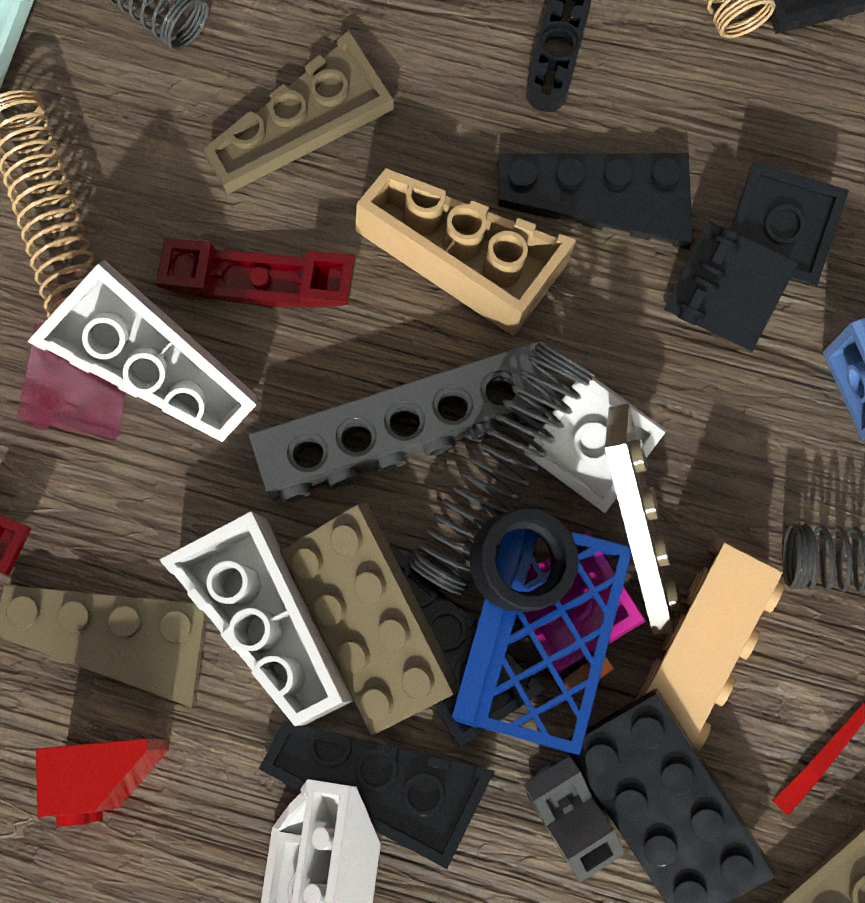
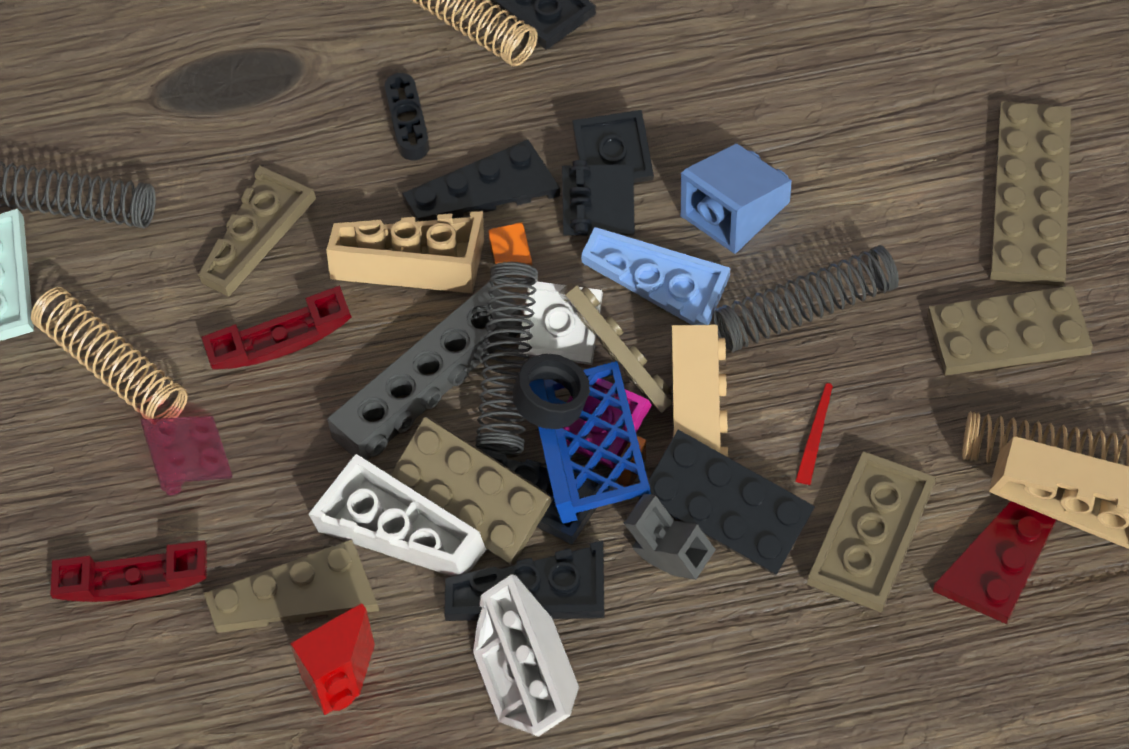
camera: 25 degrees left, 20 degrees down
white wedge [27,260,257,442] -> none
none -> orange slope [488,223,532,266]
none -> light blue wing [581,227,730,325]

